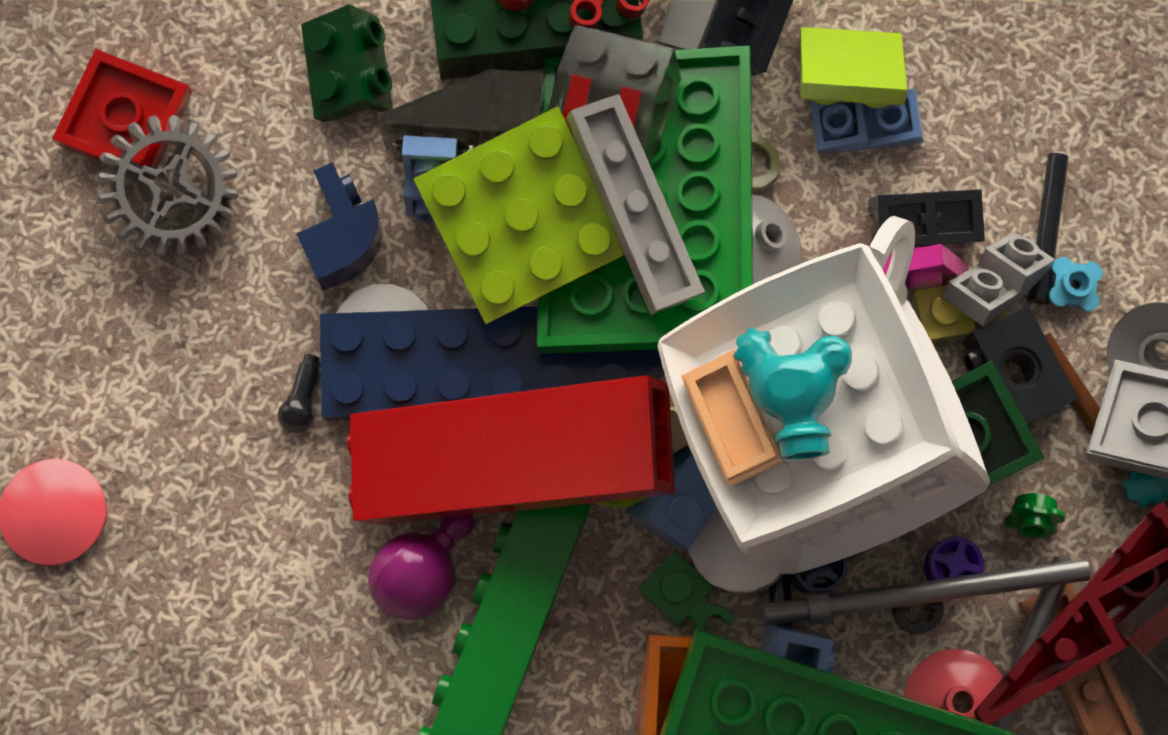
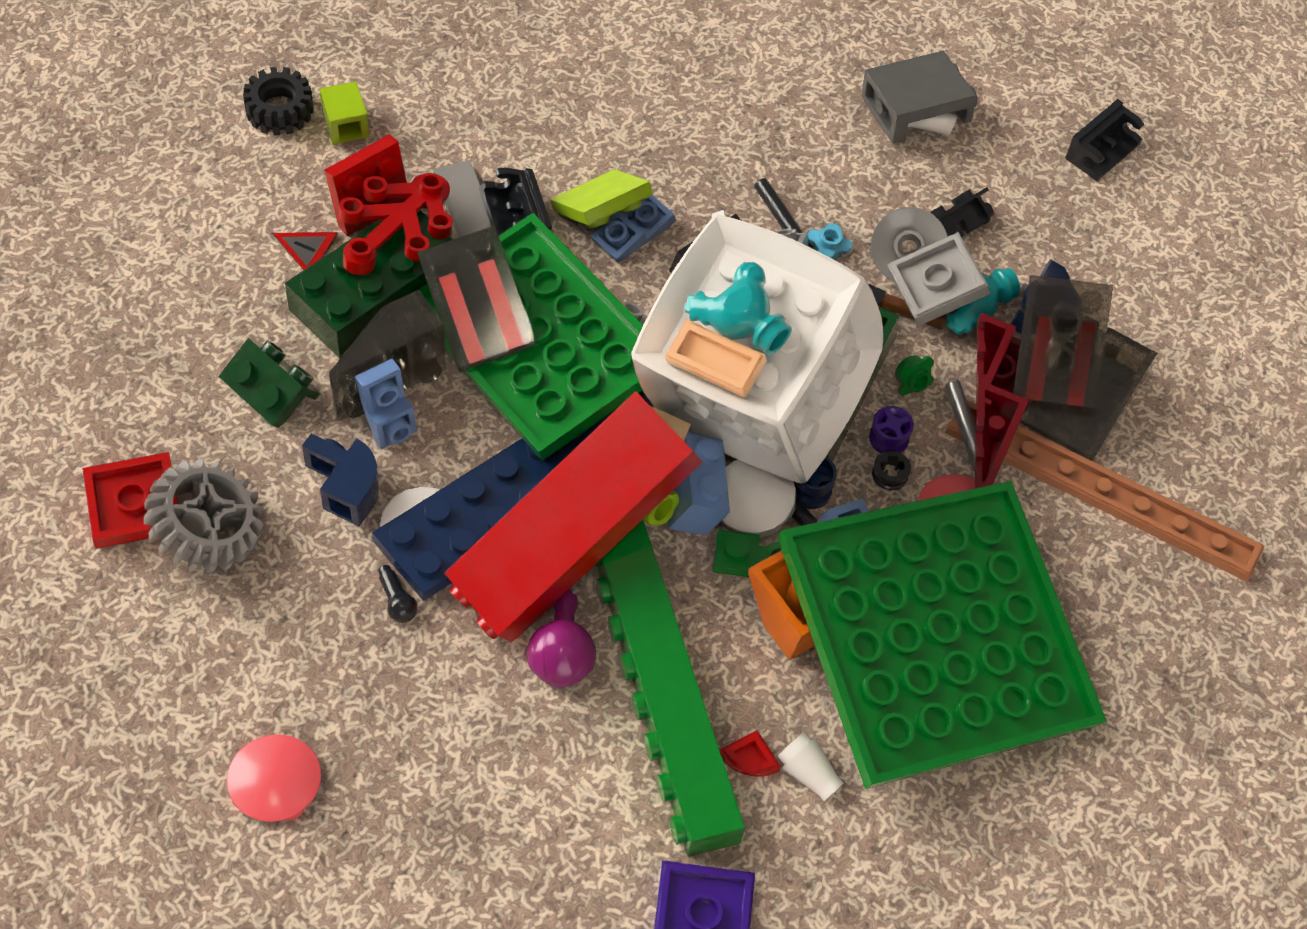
camera: 40 degrees left, 20 degrees down
lime plate [413,106,625,324] -> none
light grey plate [566,94,705,315] -> none
flat silver bar [762,559,1091,626] -> none

